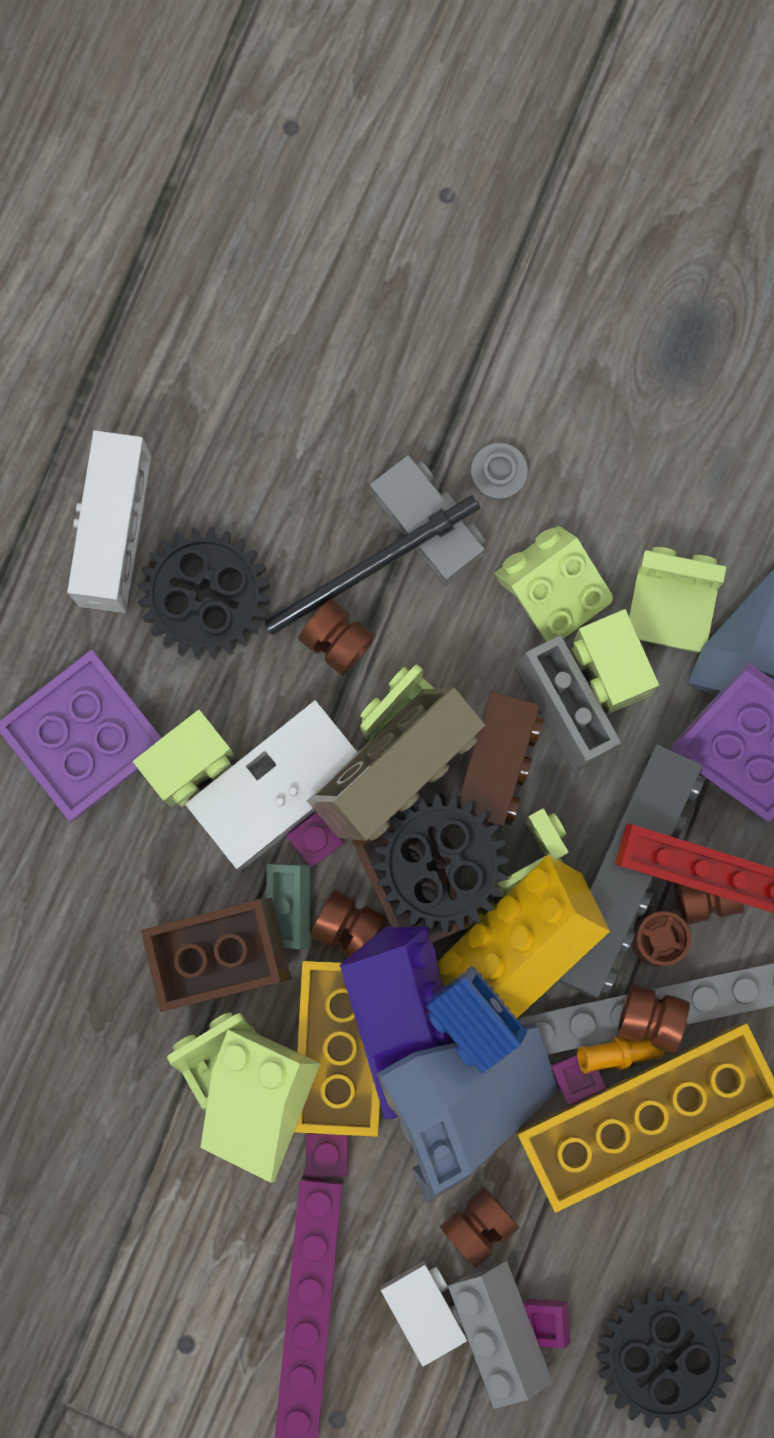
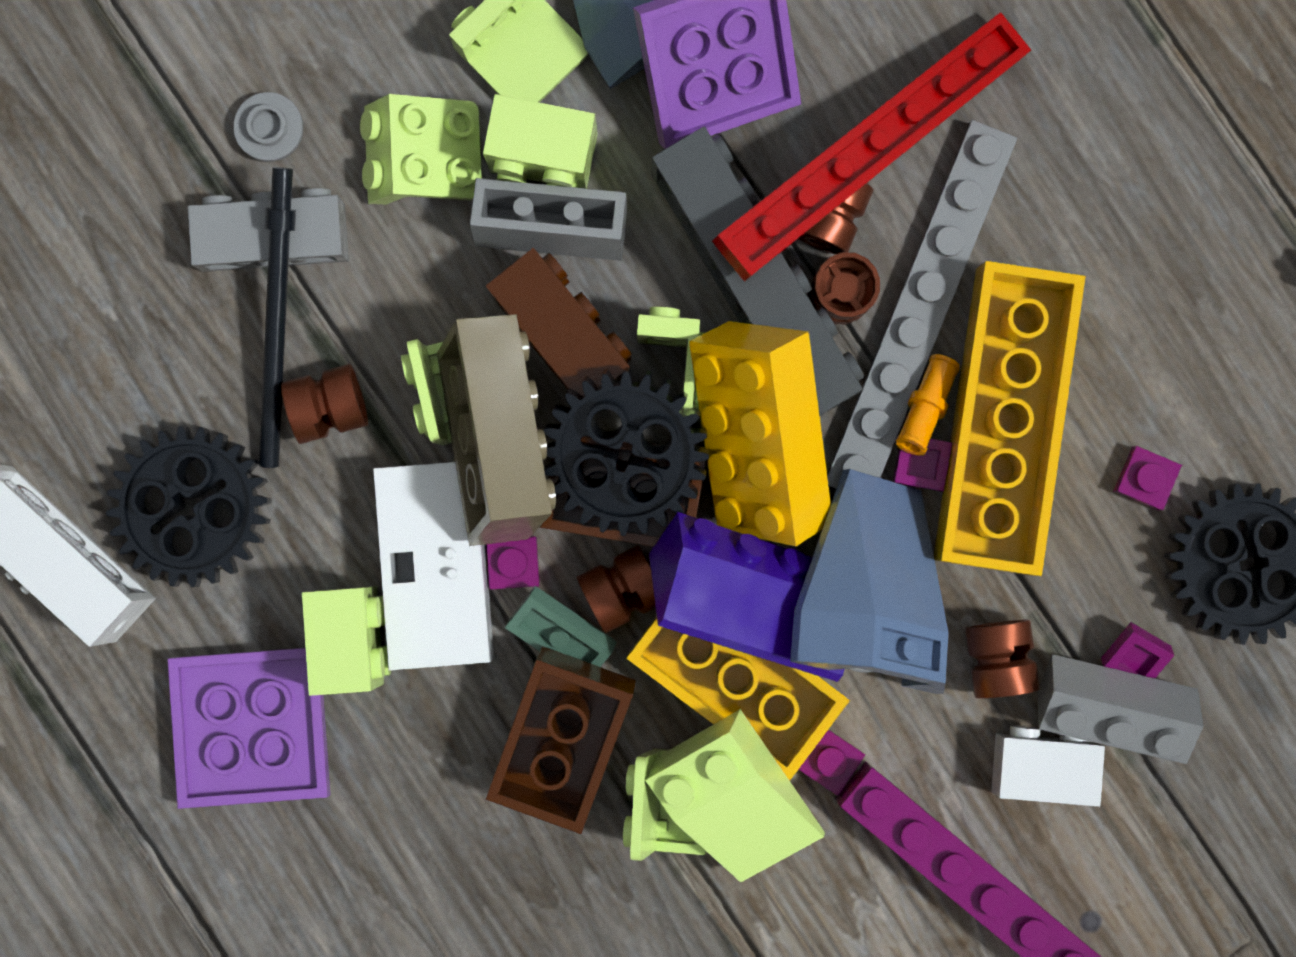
camera: 60 degrees left, 5 degrees up
blue brick [426,966,527,1074] -> none
copper wheel [617,984,690,1054] -> none
none -> magenta plate [1113,446,1182,511]

